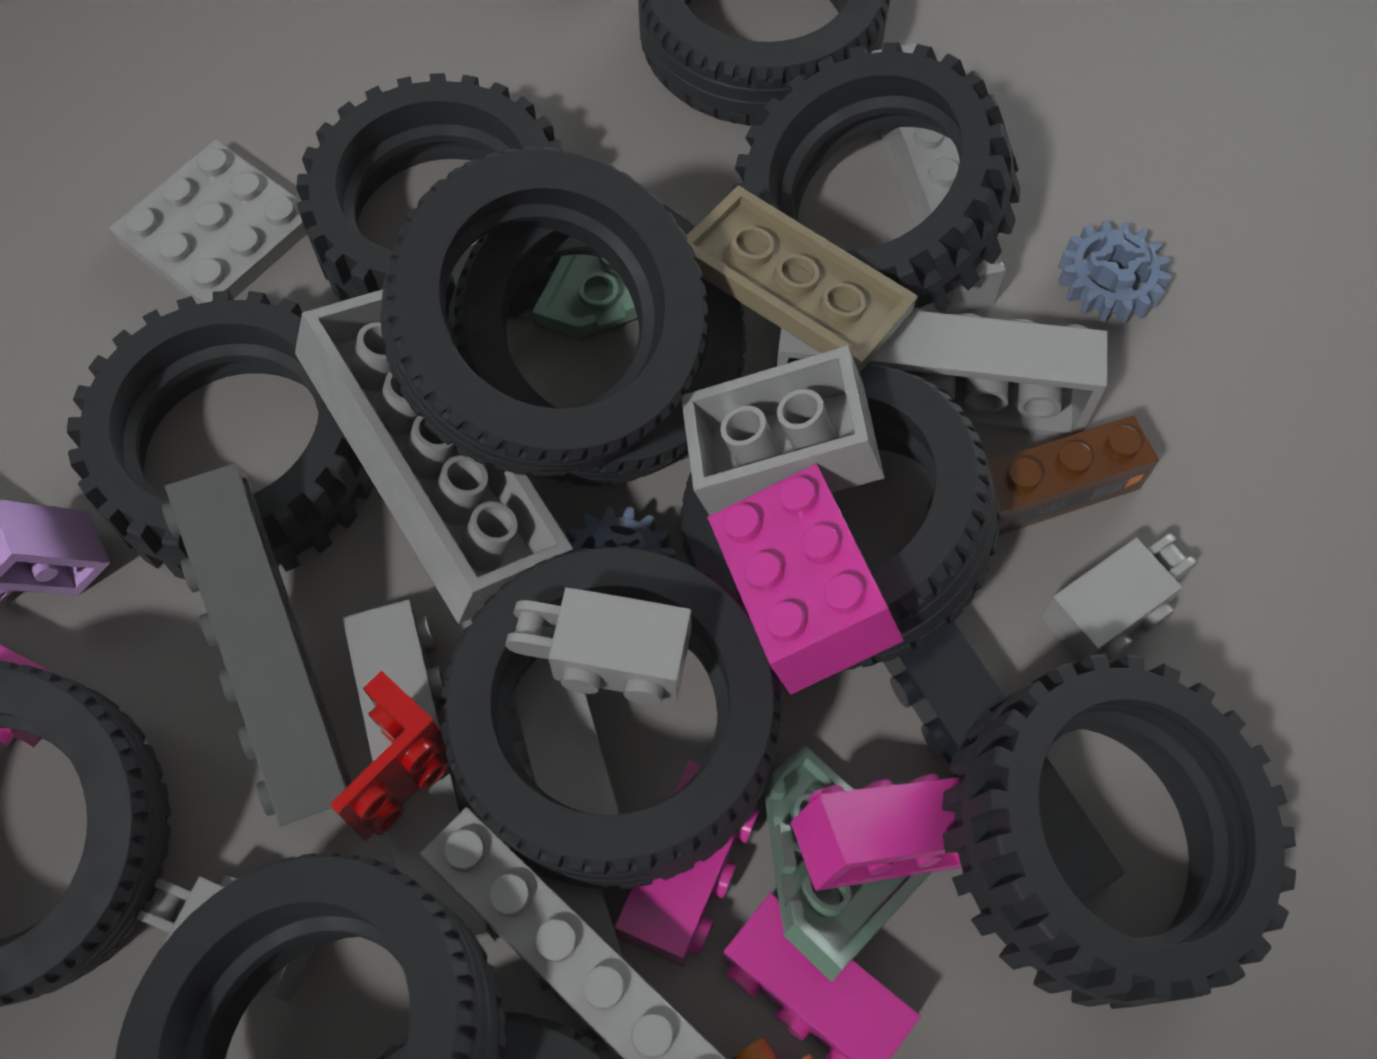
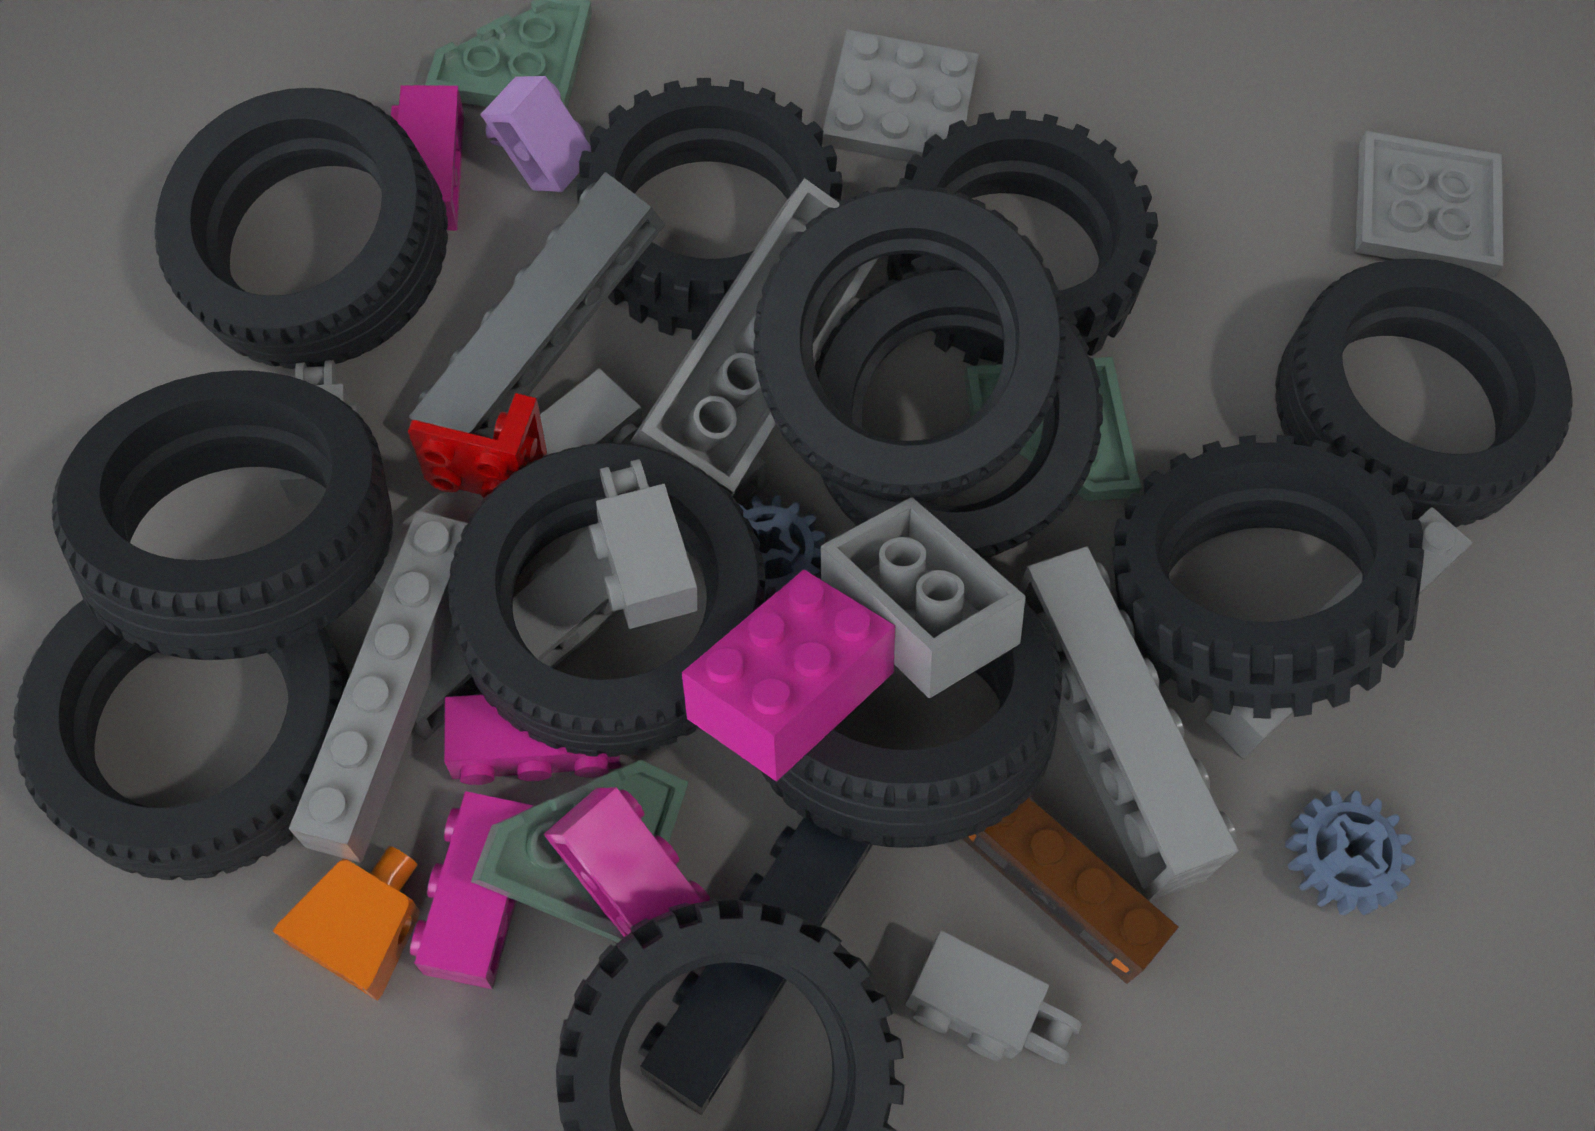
camera: 55 degrees right, 0 degrees up
dark tan plate [686,185,918,373] -> none

